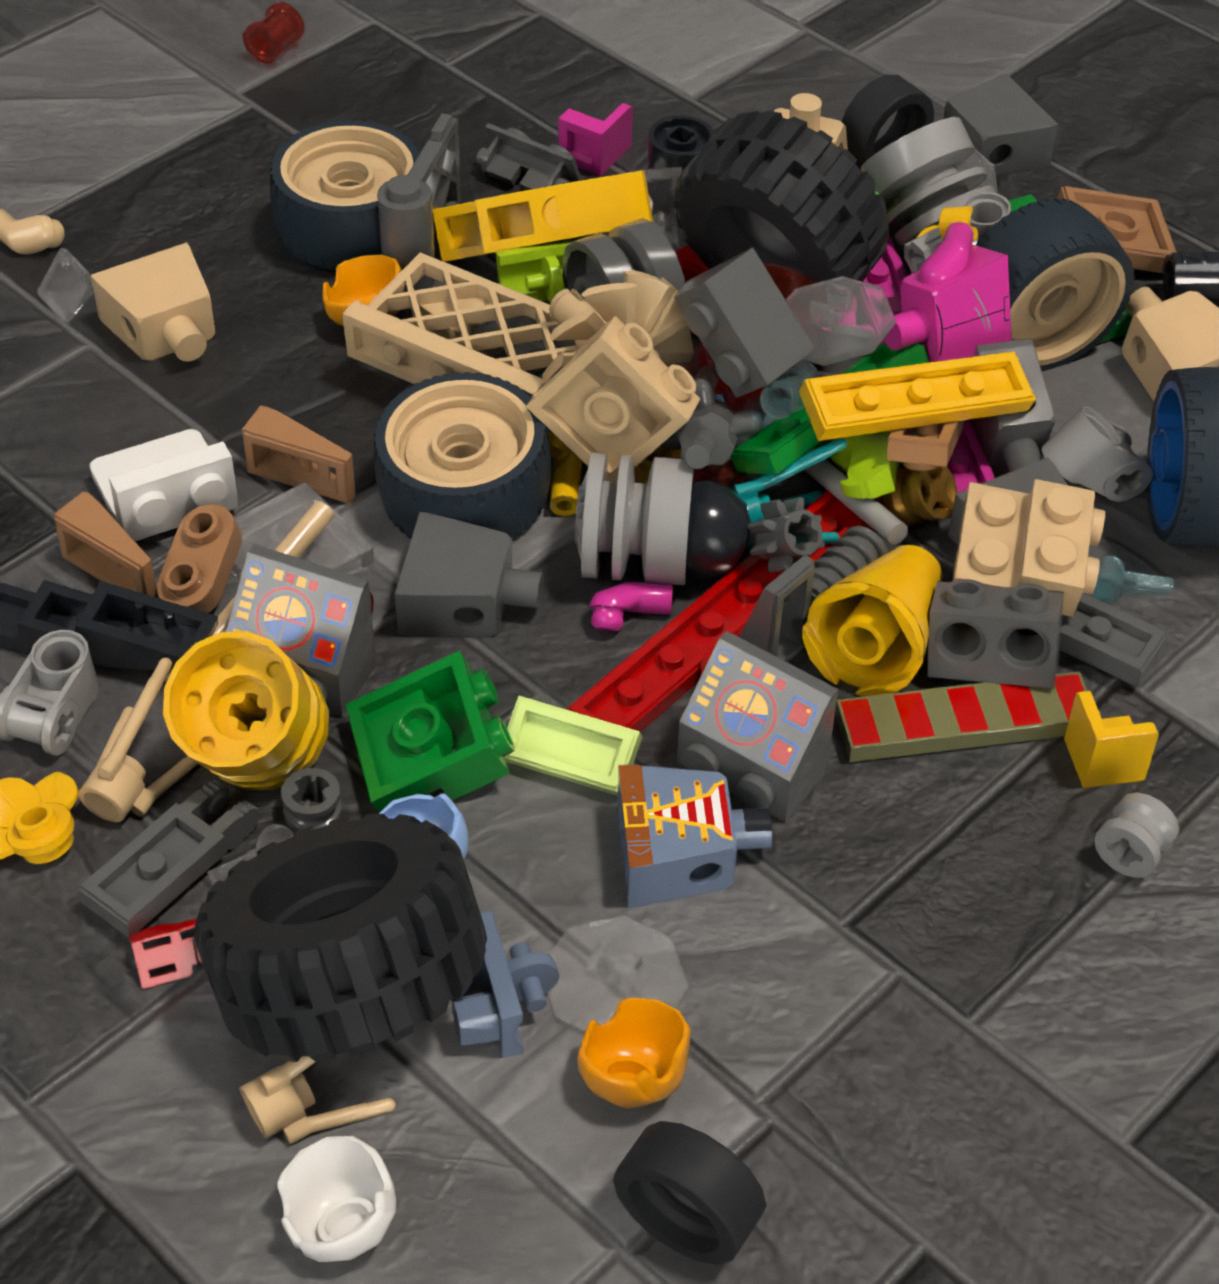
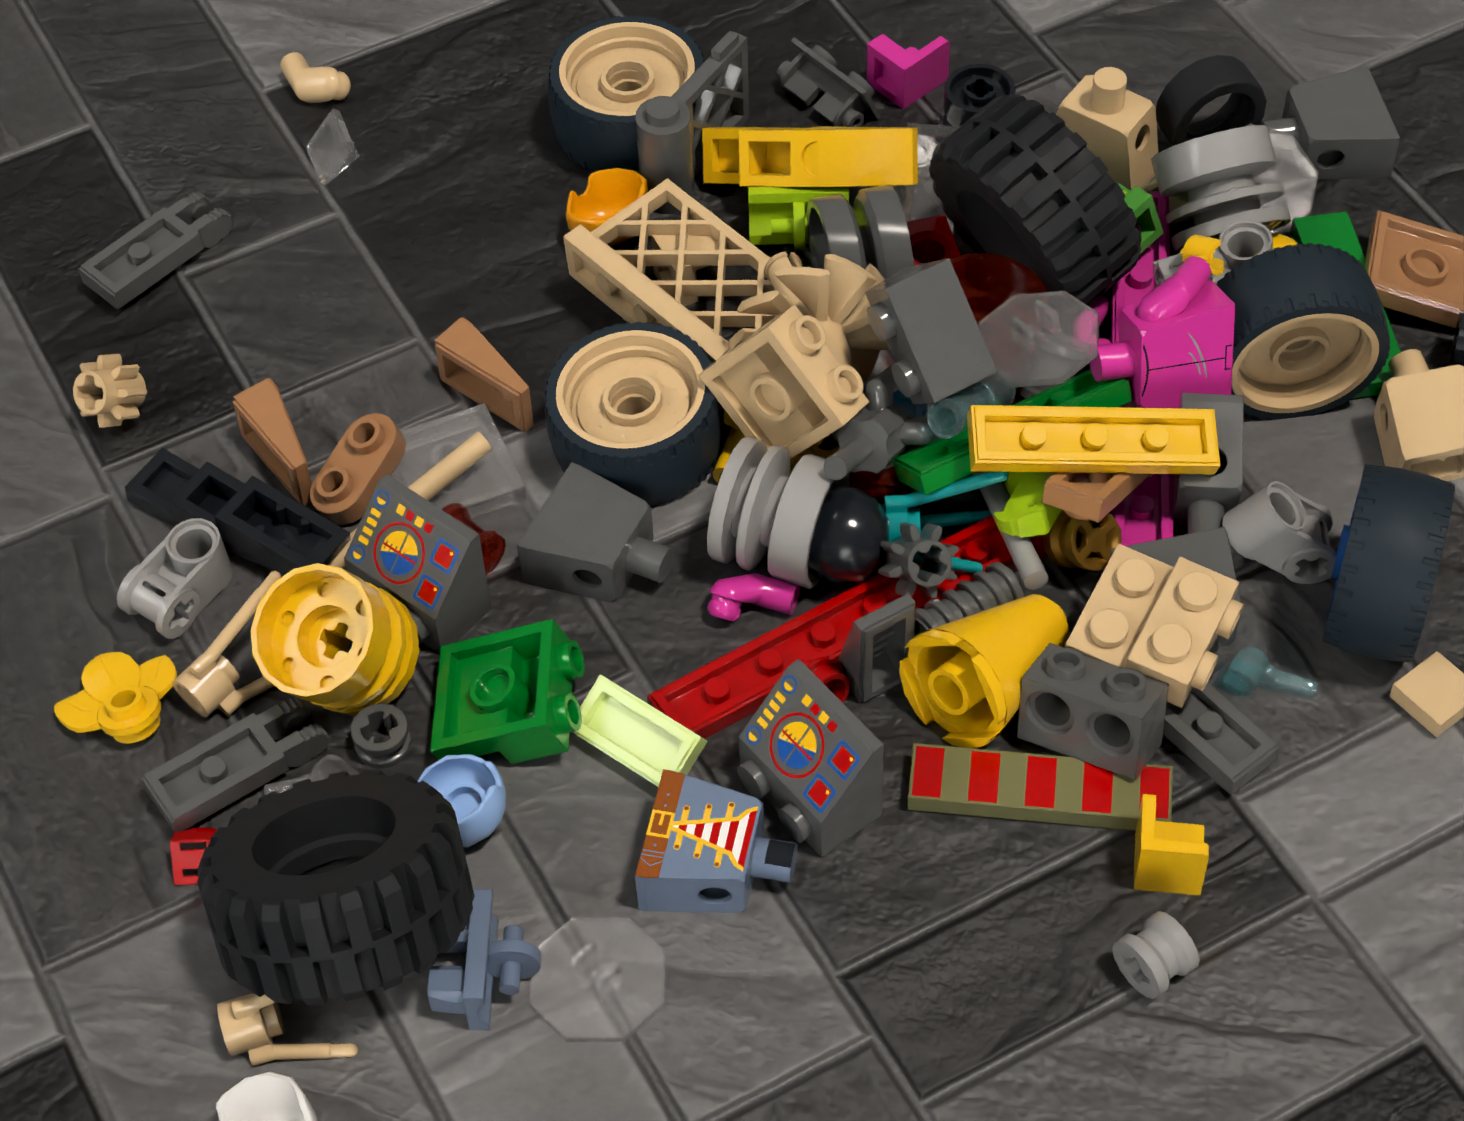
camera: 20 degrees right, 5 degrees up
white bracket [90,429,239,541] -> none
tan torso [91,242,215,362] -> none
light orange hair [577,997,691,1109] -> none

